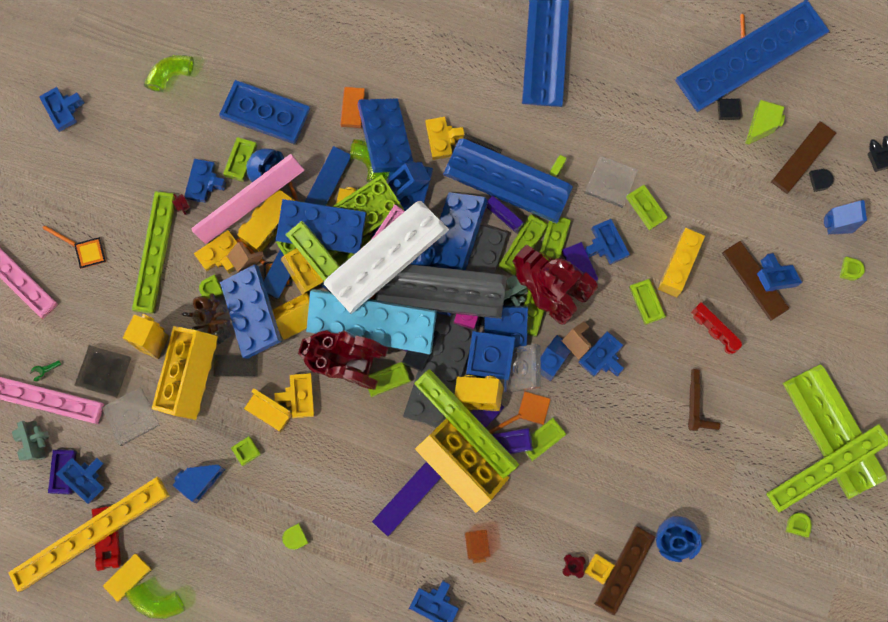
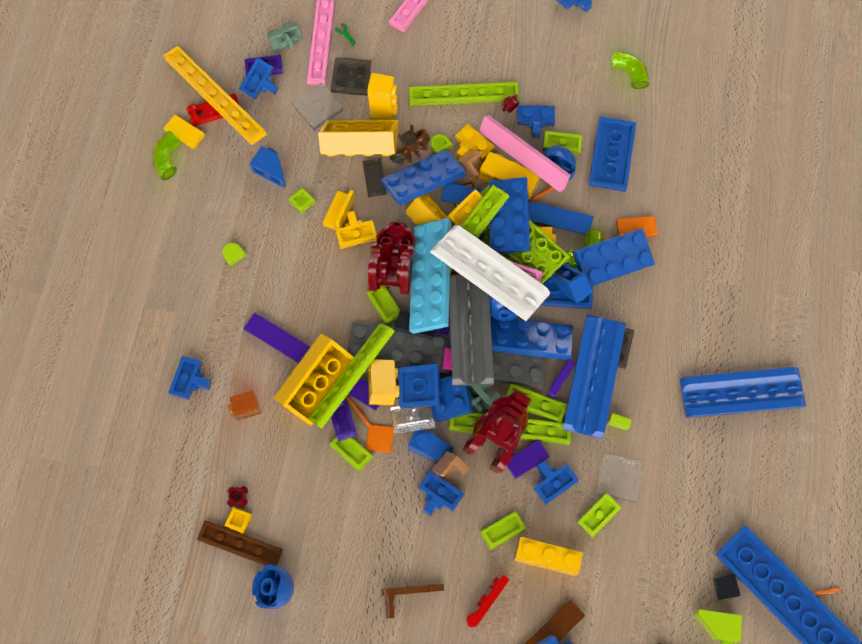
camera: 80 degrees right, 5 degrees down
piece [42,225,106,269] -> none
yellow hinge [425,117,465,160] -> none

